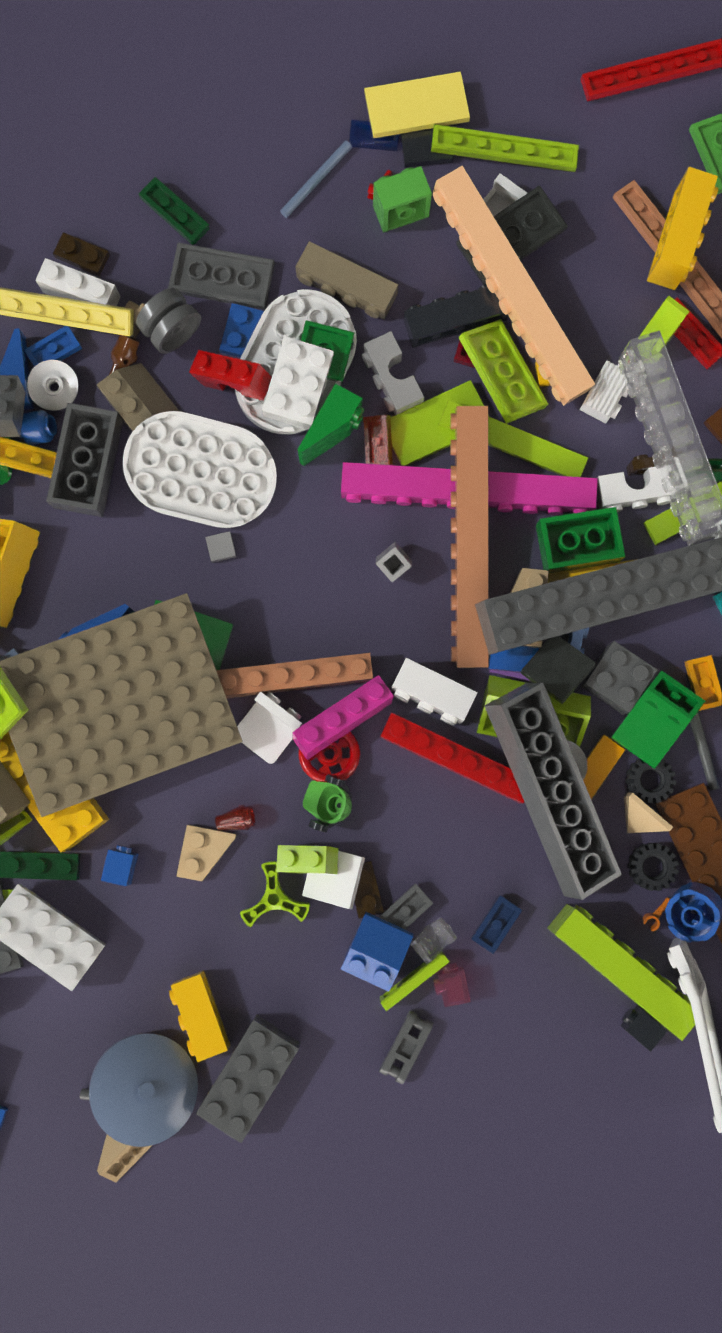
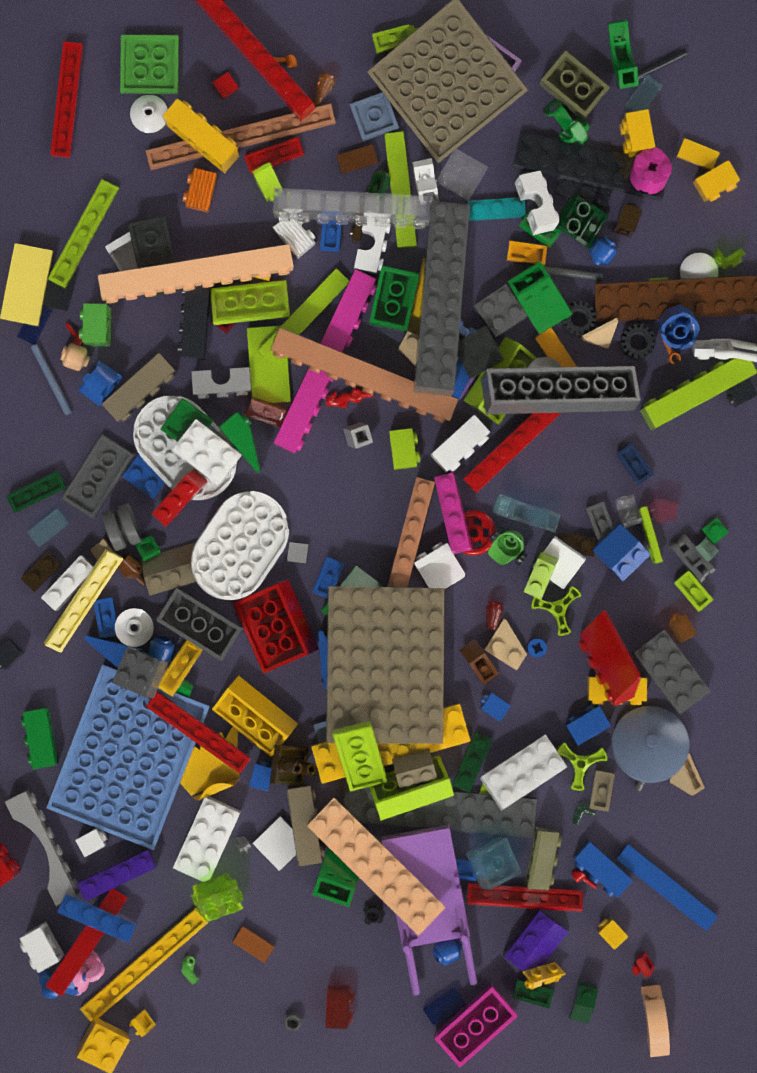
camera: 70 degrees left, 5 degrees up
none -> clear light blue tile [27,509,70,547]
none -> light nougat head [60,343,90,371]
none -> blue brick [78,360,122,406]
none -> white dish [130,95,168,133]
none -> green plate [135,535,161,561]
none -> orange brick [183,168,217,213]
none -> red slope [233,579,319,674]
none -> blue plate [312,557,344,598]
none -> blue plate [320,212,343,253]
none -> red animal [325,388,374,409]
none -> lime brick [389,428,420,470]
none -> reddish brown slope [459,639,499,685]
none -> clear light blue arch [493,494,561,532]
none -> blue wheel [527,638,547,658]
none -> lime piece [556,742,607,791]
none -> blue brick [565,704,611,745]
none -> clear green animal [572,805,596,825]
none -> red slope [578,610,641,706]
none -> dark tan plate [589,770,615,812]
none -> clear orange brick [667,613,697,644]
none -> lime plate [673,570,713,612]
none -> sand green tile [695,537,719,562]
none -> green plate [701,517,729,544]

